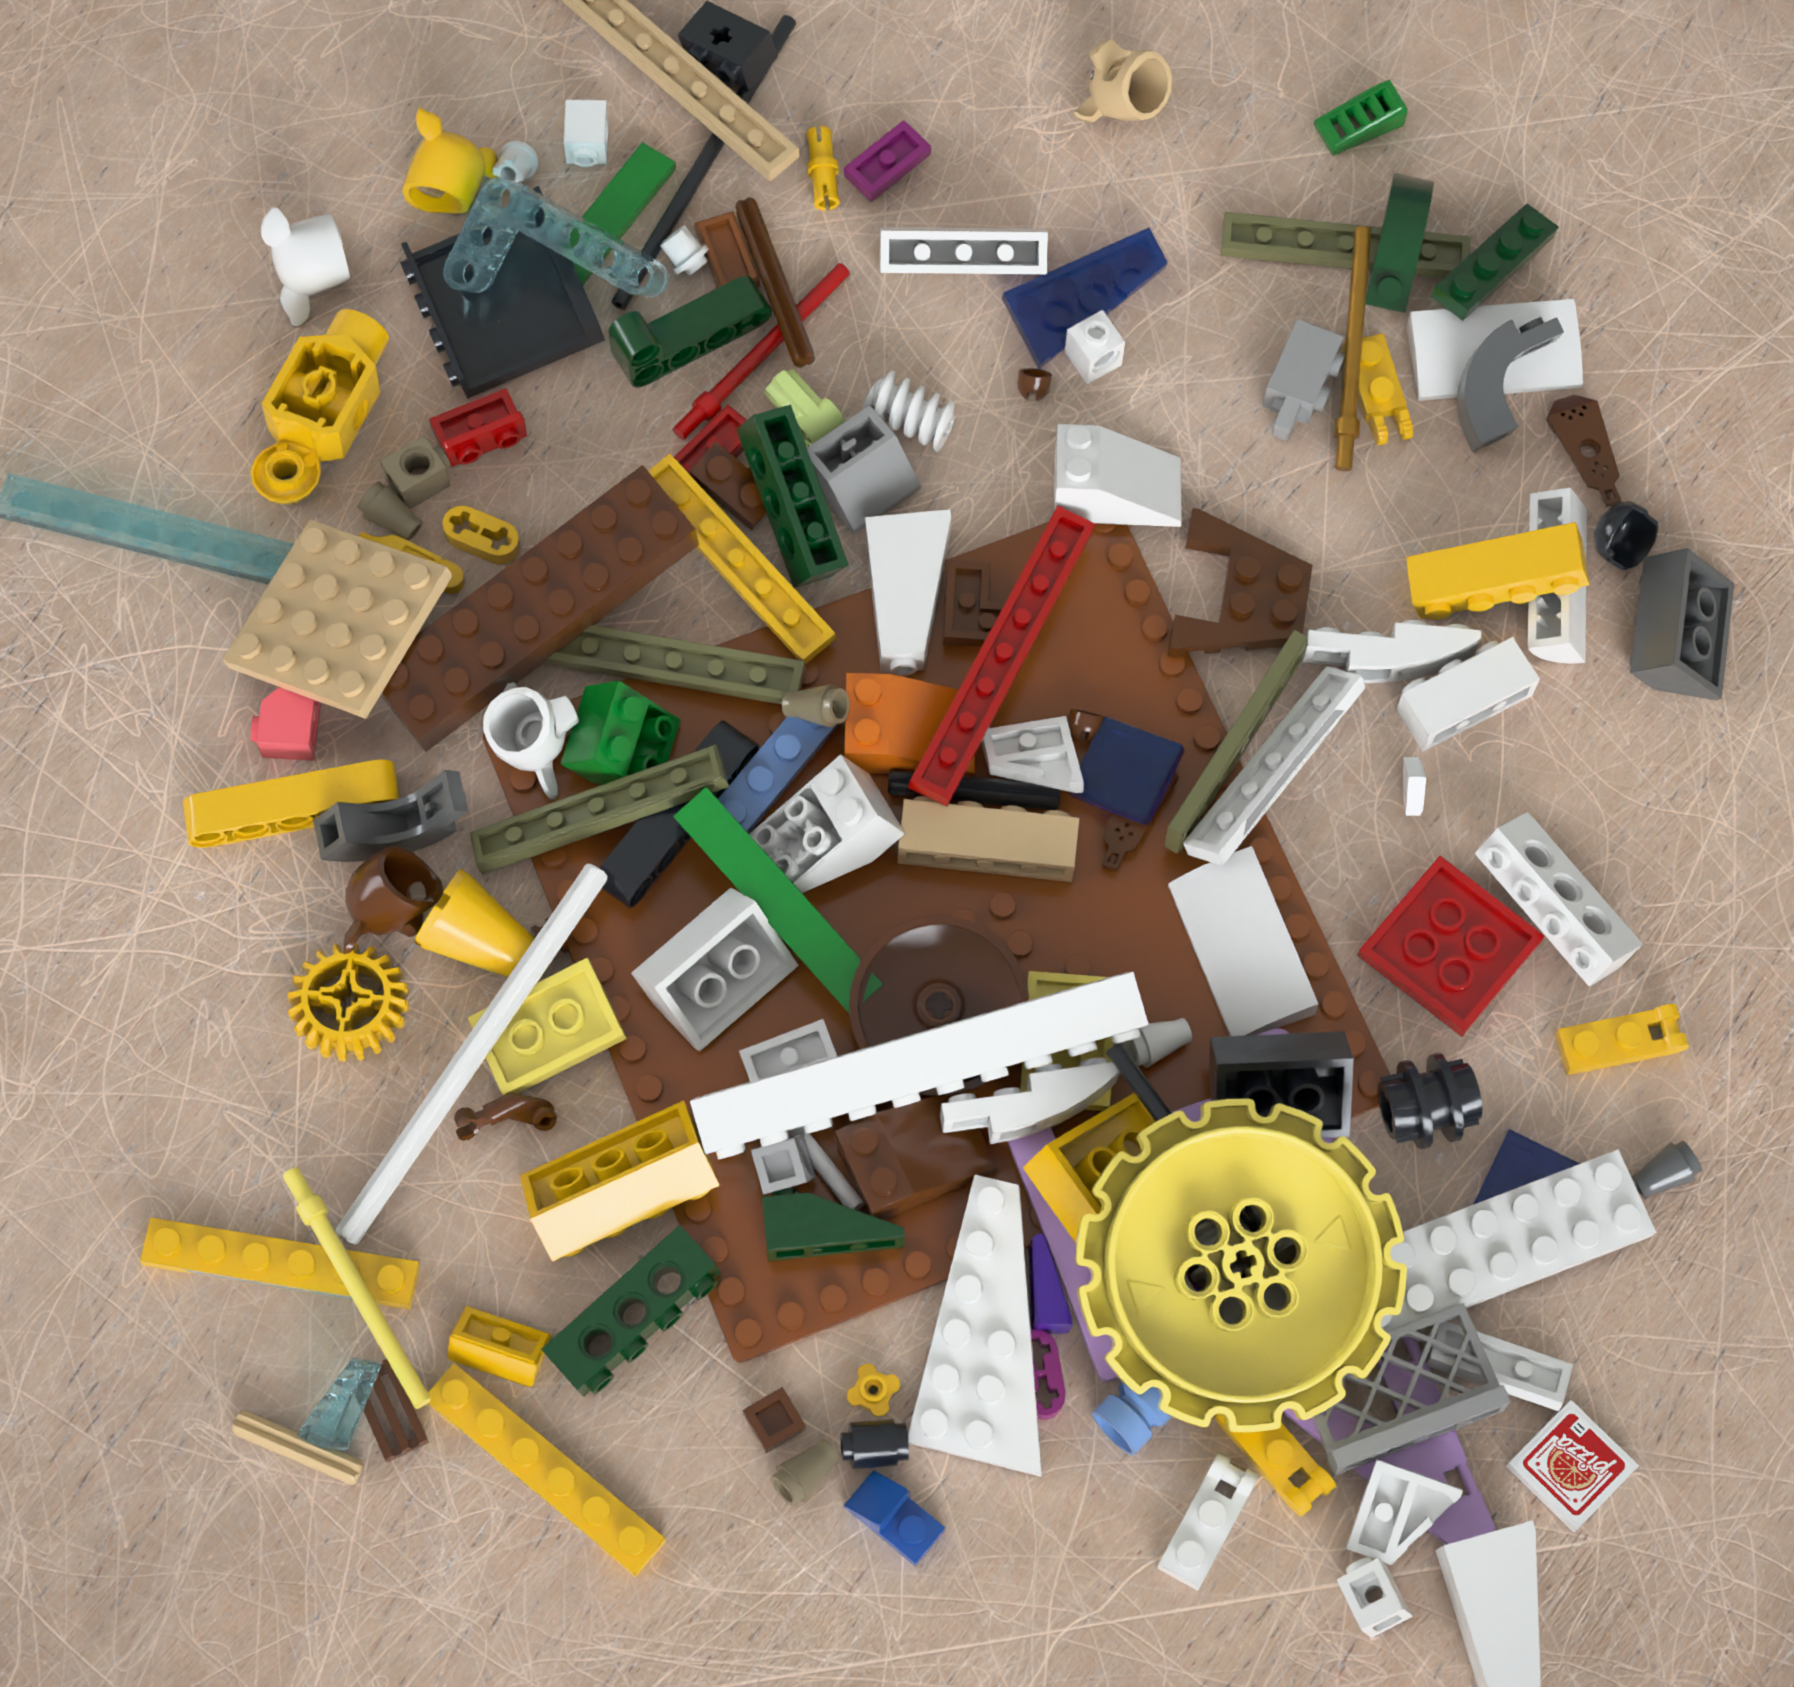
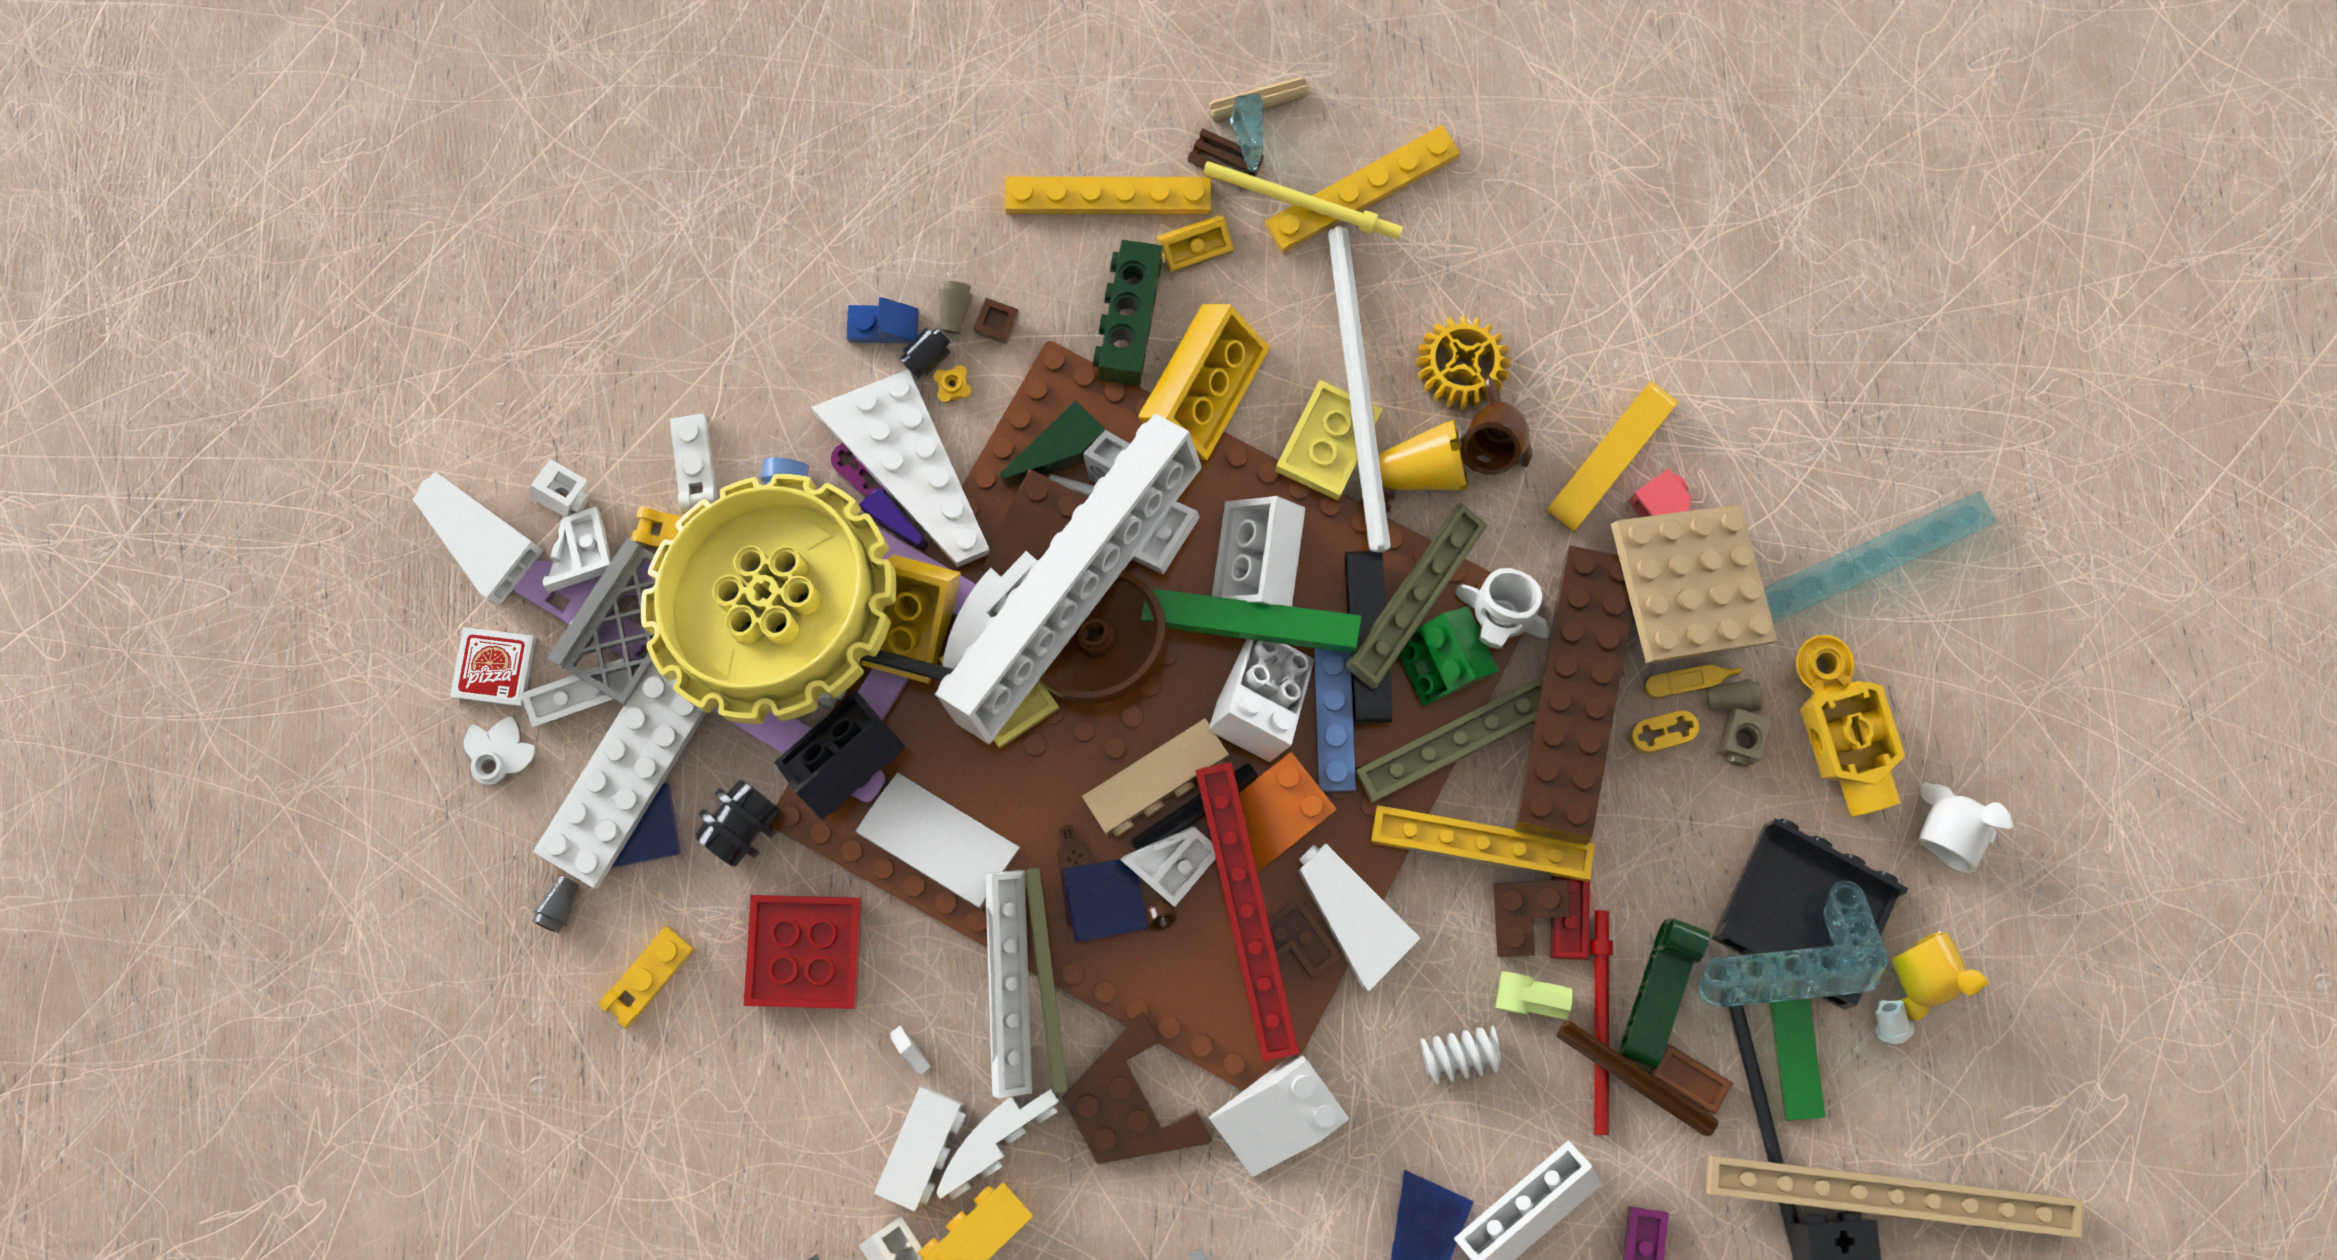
camera: 145 degrees right, 10 degrees up
dark grey arch [313,770,468,862] -> none
red bracket [429,388,527,467] -> none
reddish brown arm [454,1093,557,1141] -> none
white brick [564,100,609,167] -> none
white hose [660,225,709,276] -> none
dark green brick [736,404,849,588] -> none
dark tan cone [782,684,850,727] -> none
yellow pin [806,126,840,211] -> none
light grey slope [807,405,921,534] -> none
reddish brown hinge [1017,368,1052,401] -> none
white brick [1065,310,1125,384] -> none
white cone [1122,1018,1192,1068] -> none
white brick [1475,812,1643,987] -> none
none -> white plate [464,716,536,785]

